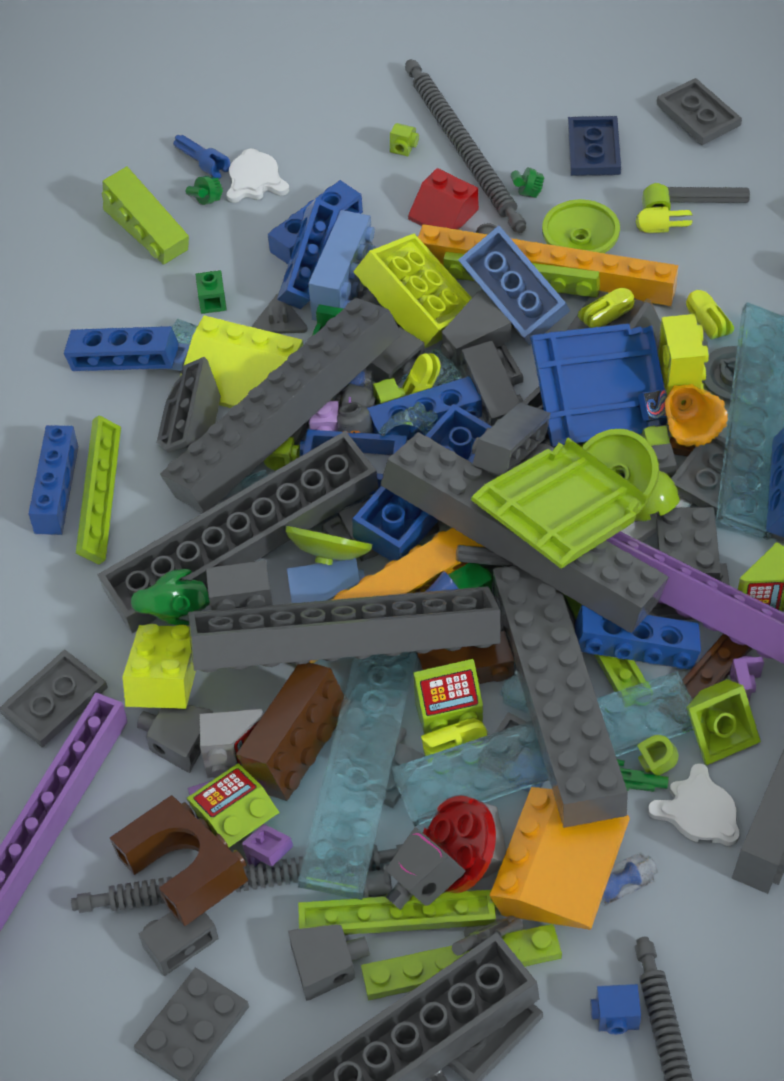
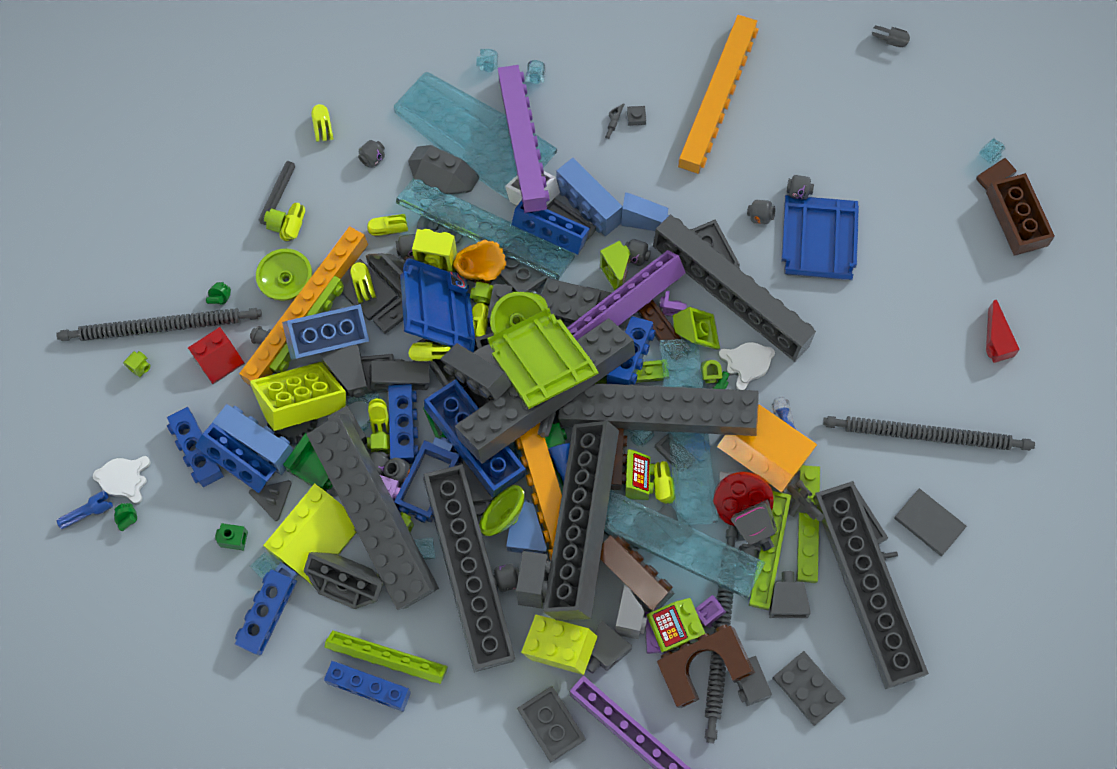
camera: 75 degrees left, 15 degrees up
lime wedge [101,166,189,265] -> none
green animal [131,569,210,625] -> none
clear light blue helmet [379,402,438,436] -> none
dark blue plate [568,116,621,176] -> none
blue brick [590,984,641,1035] -> none
dark grey plate [657,78,742,145] -> none
none -> neon yellow arm [408,342,451,361]

